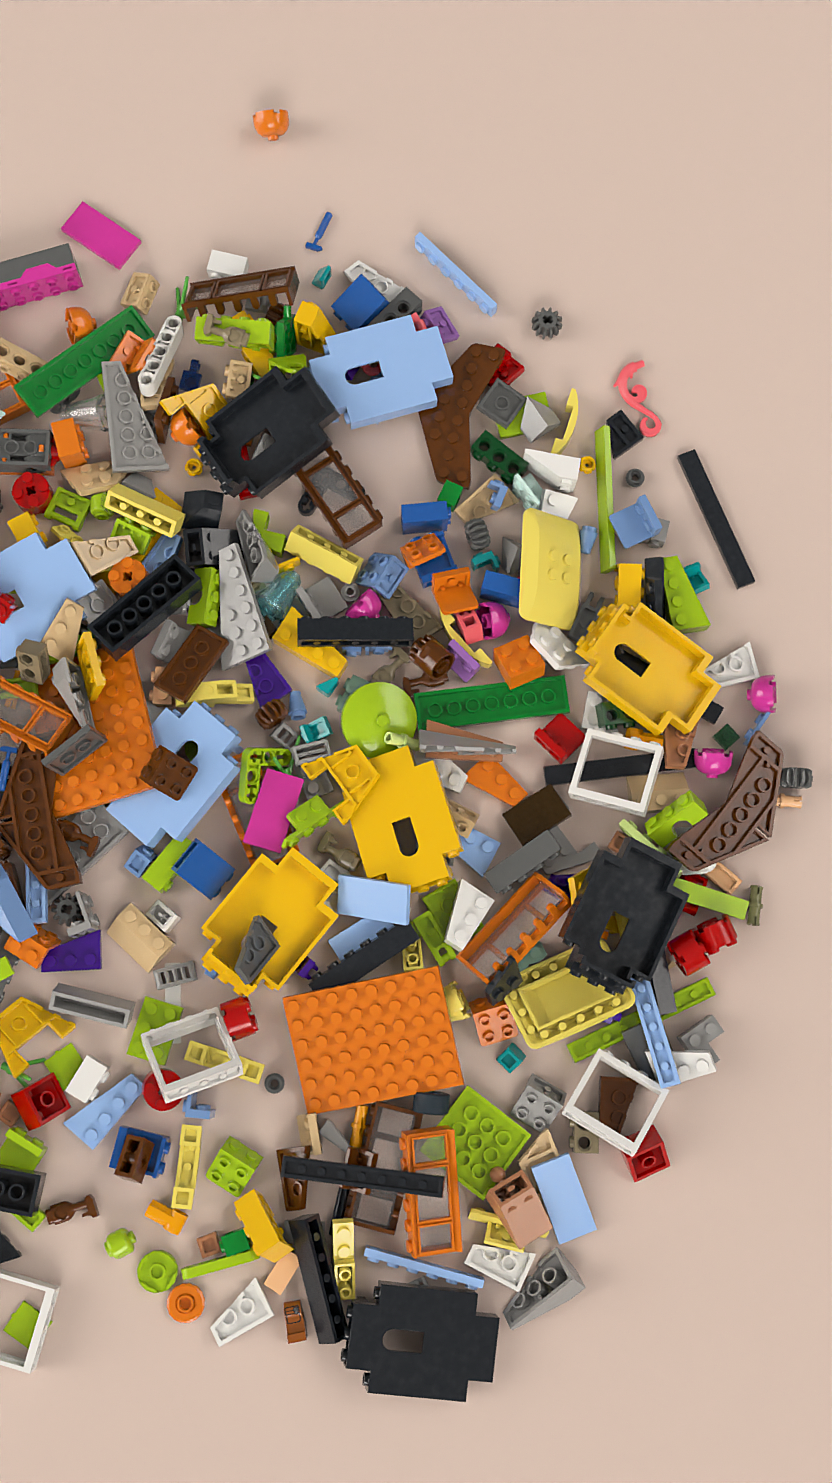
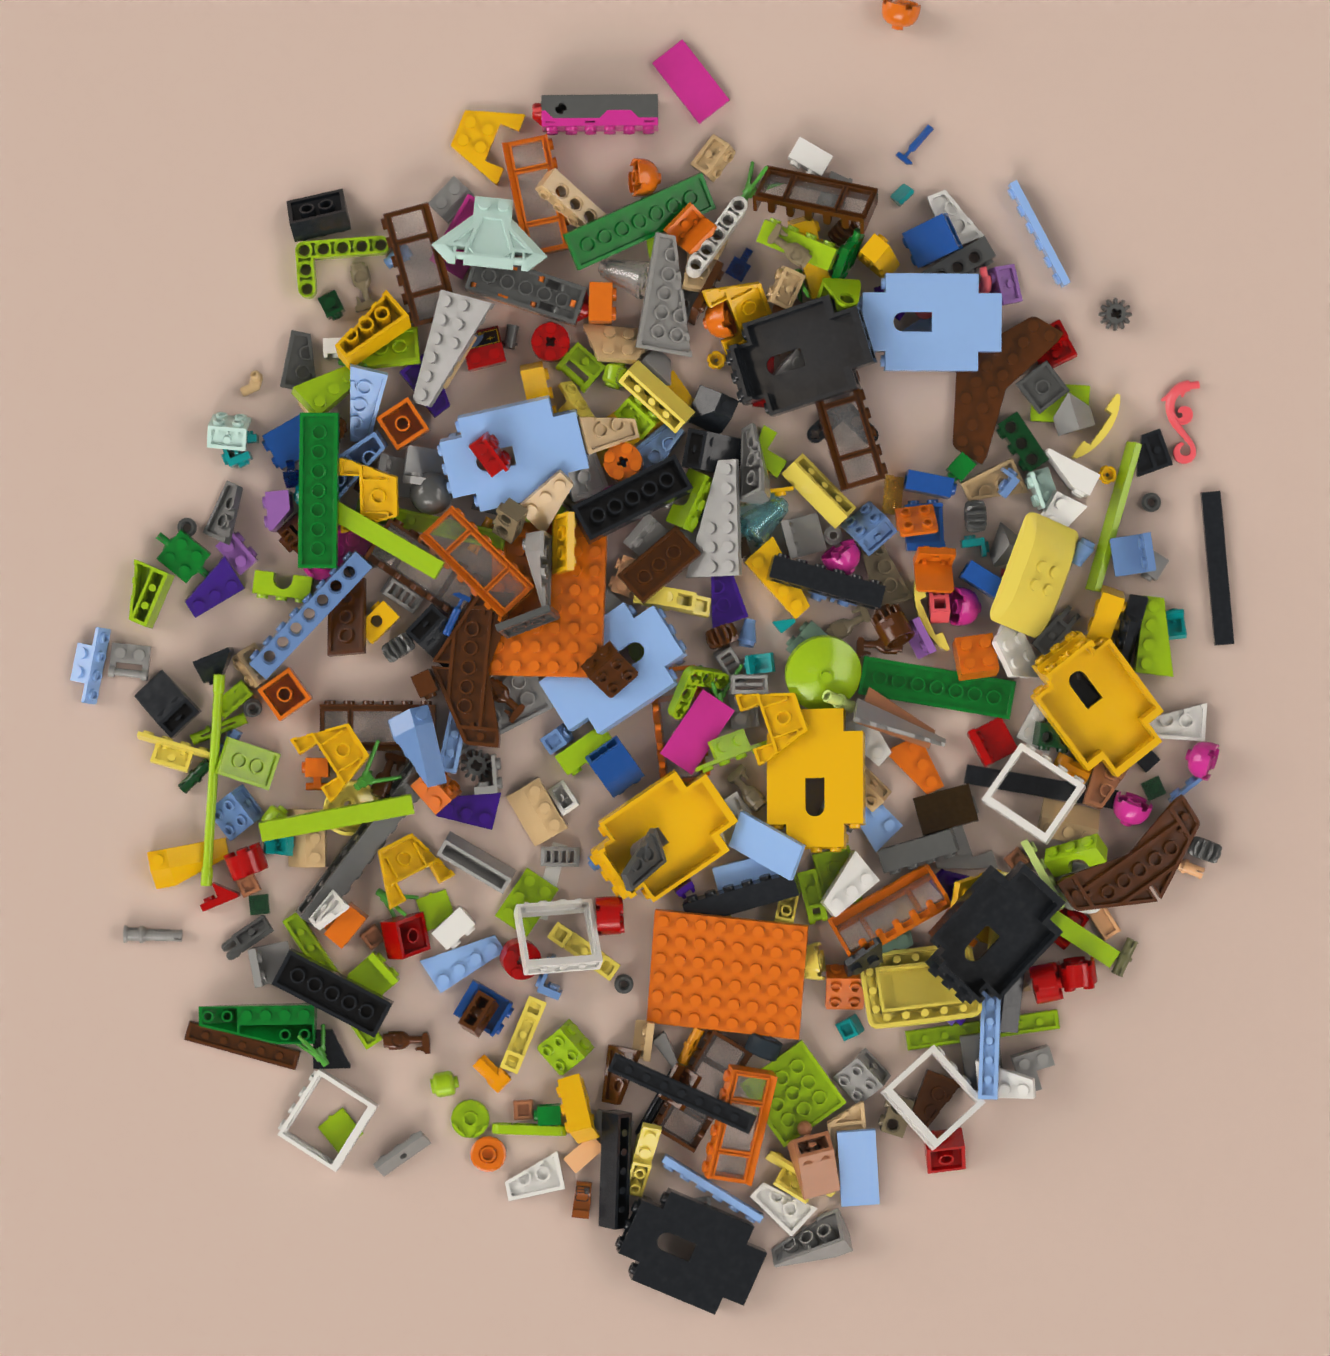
camera: 25 degrees right, 10 degrees up
none -> light grey tile [373,1131,431,1176]
none -> clear yellow bracket [882,475,904,515]

